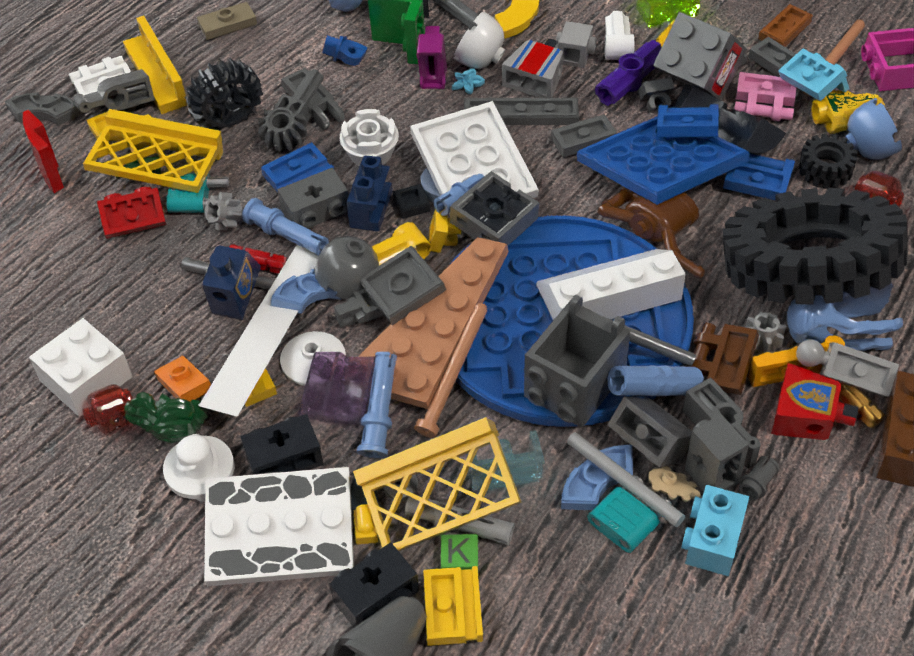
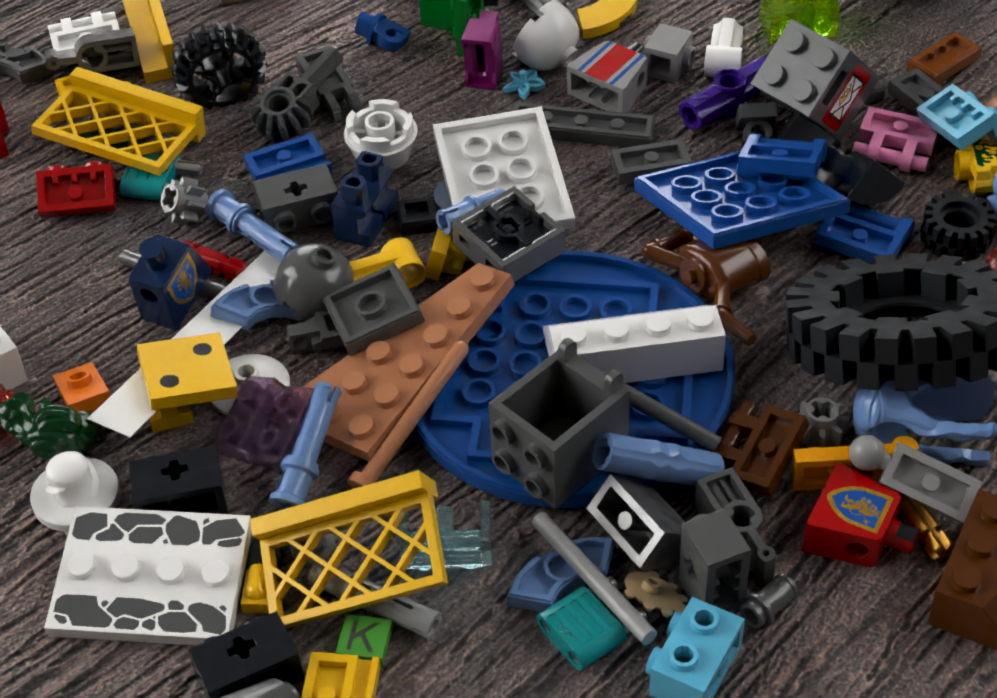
camera: 10 degrees right, 5 degrees down
none -> yellow tile [137,332,237,410]

